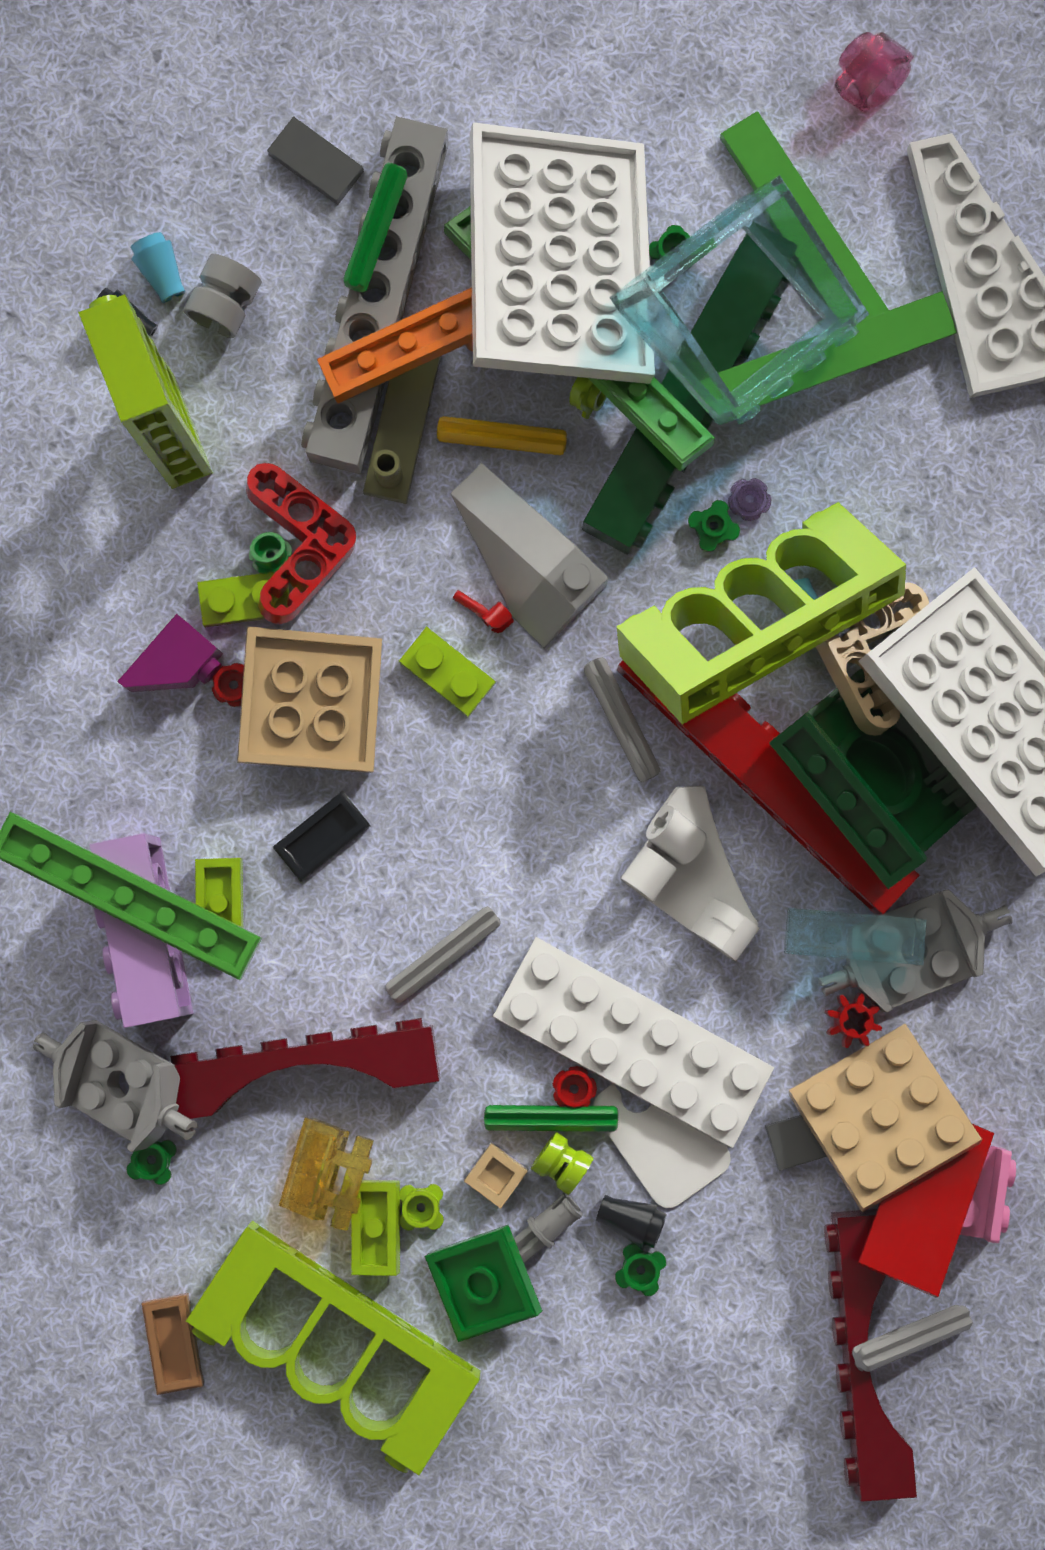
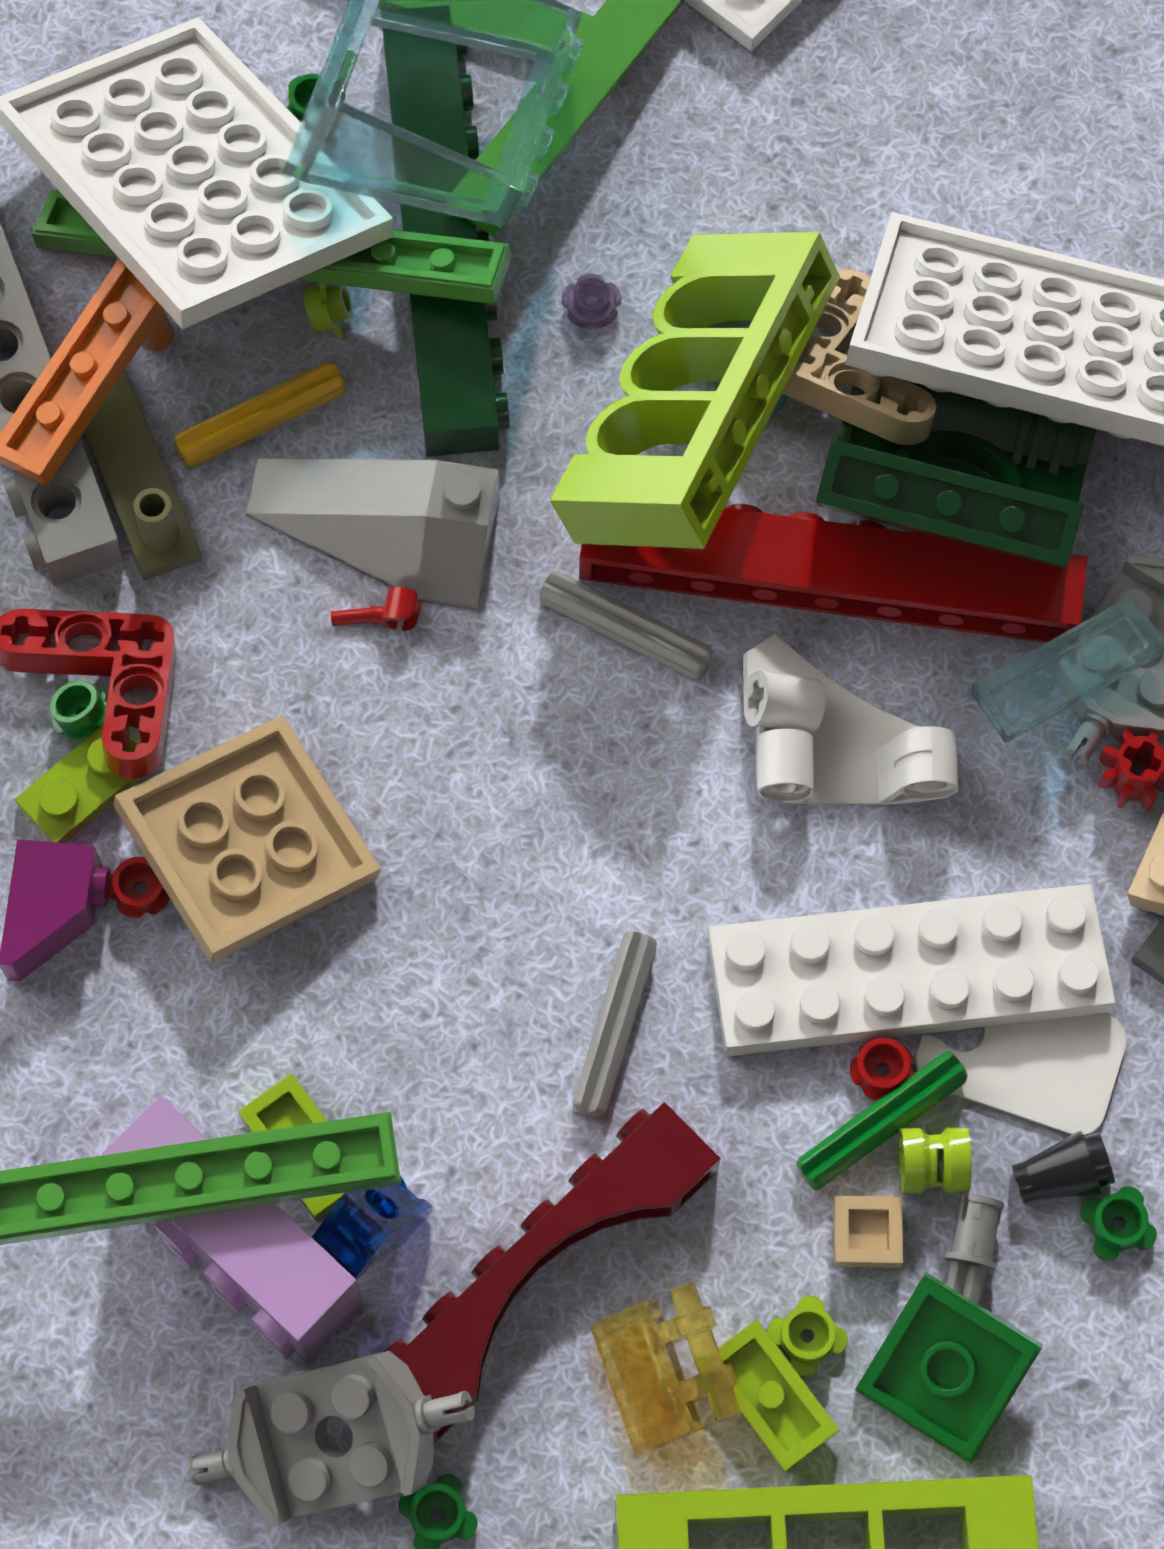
camera: 35 degrees left, 15 degrees down
black tile [273,791,371,882] -> none
lime plate [399,626,496,717] -> none
green plate [688,500,740,552] -> none
none -> clear blue leg [312,1176,433,1280]

